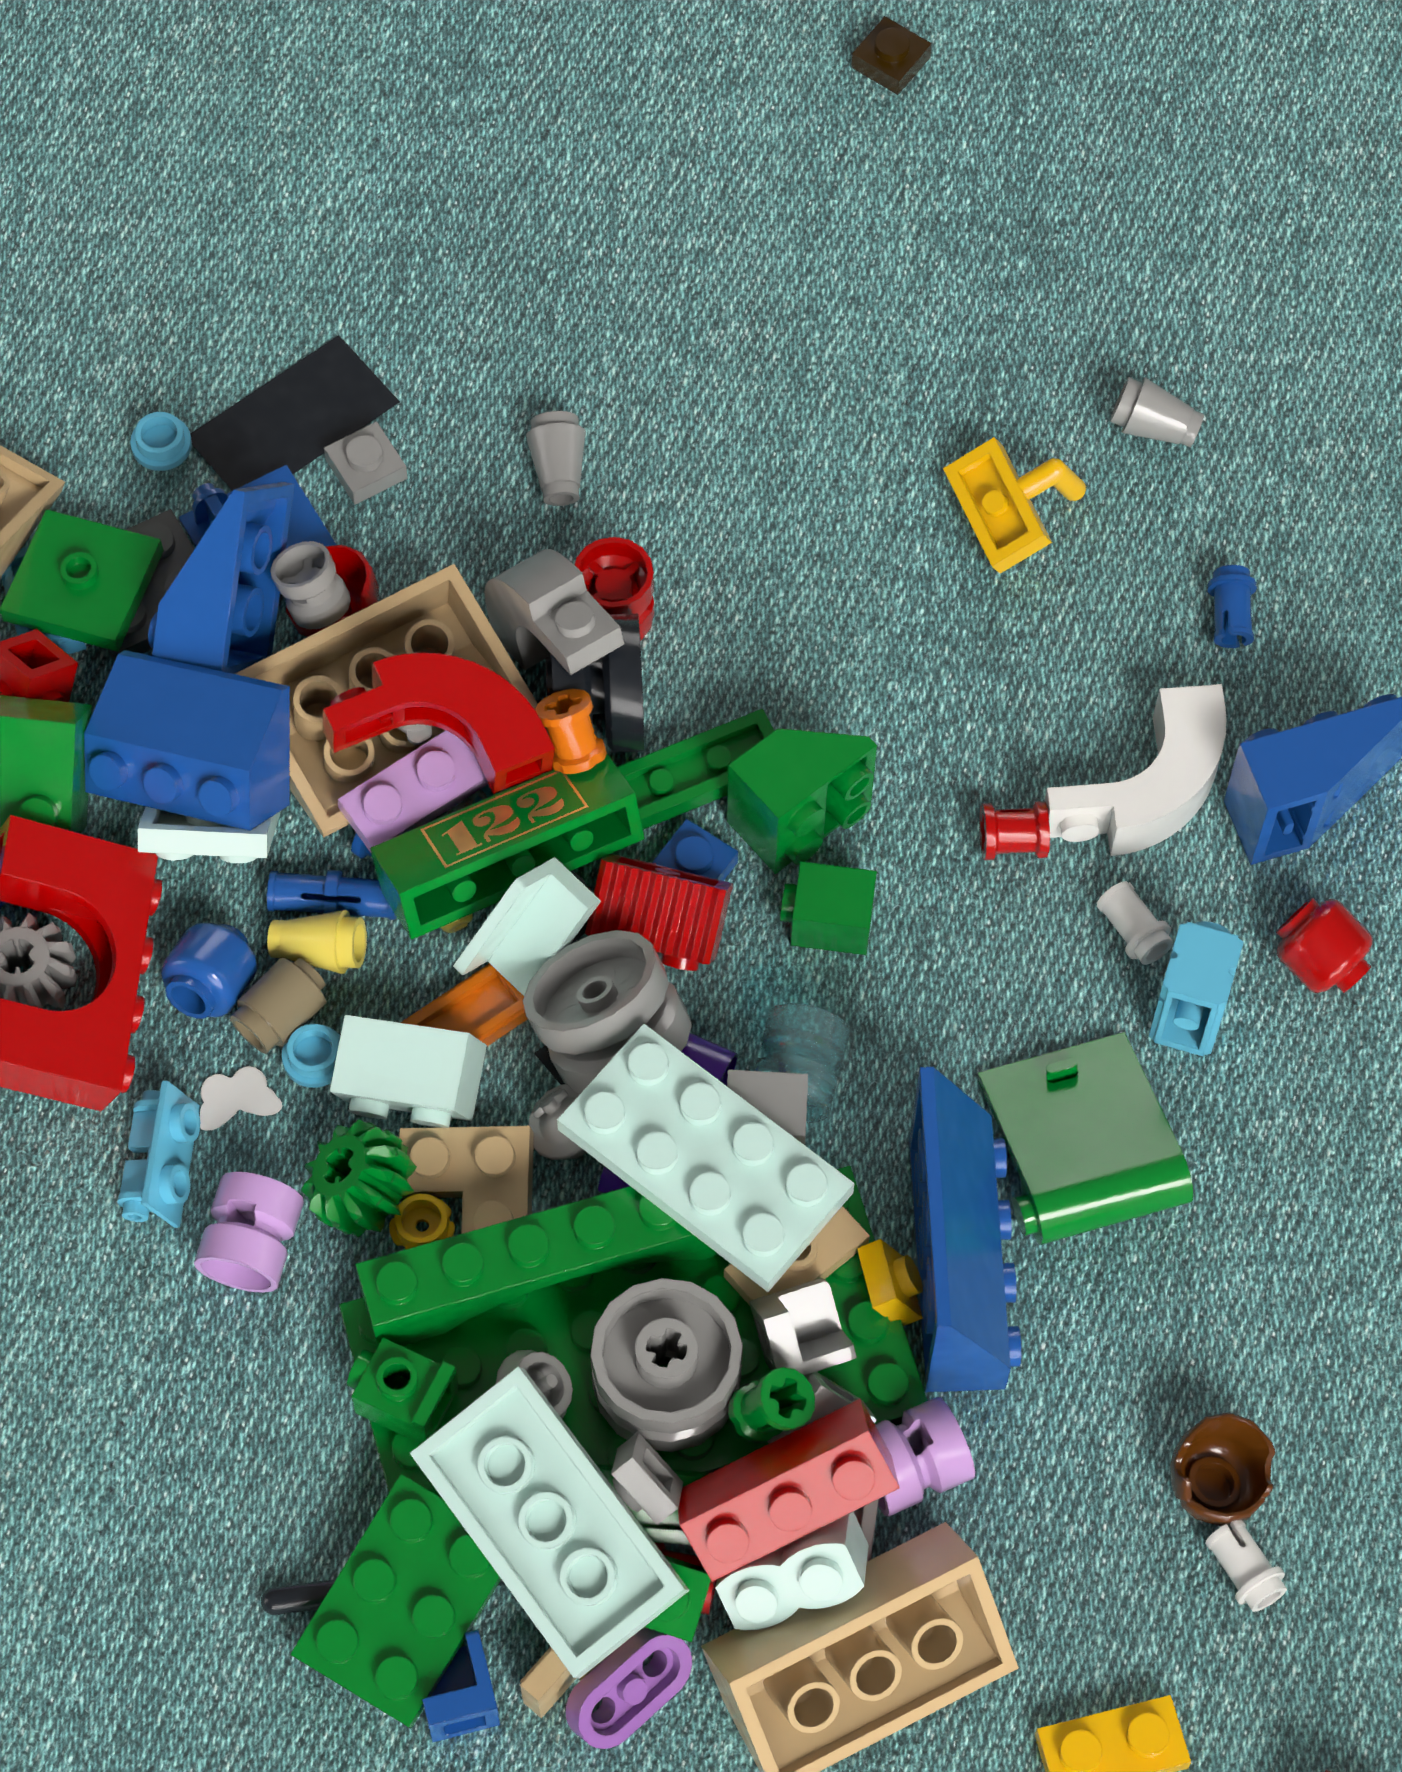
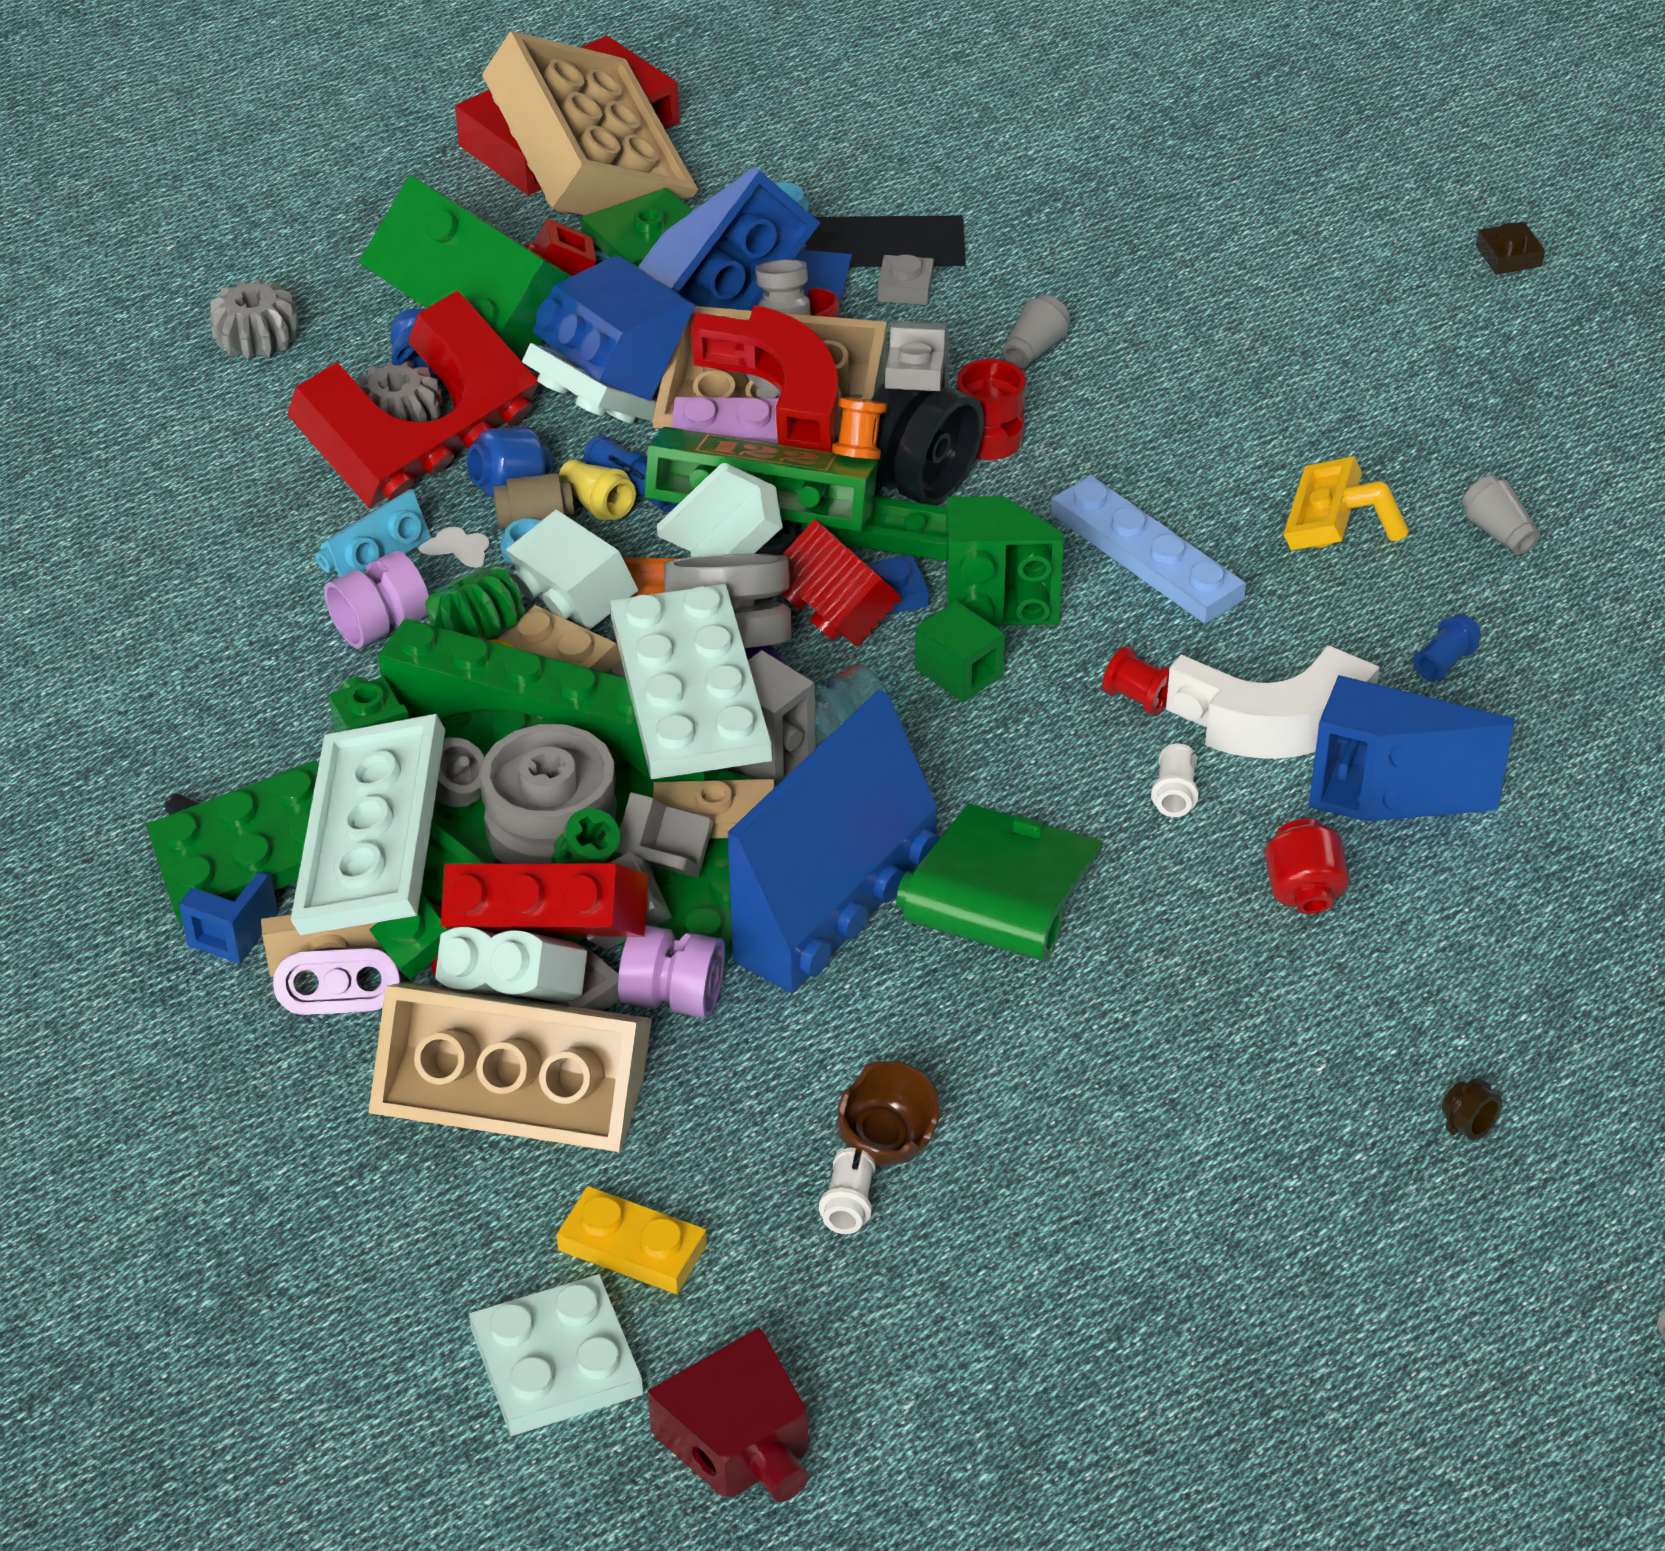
camera: 40 degrees right, 20 degrees down
light grey plate [611,1432,683,1525] -> none
medium azure brick [1149,921,1244,1057] -> none
none -> light blue plate [1051,475,1246,624]

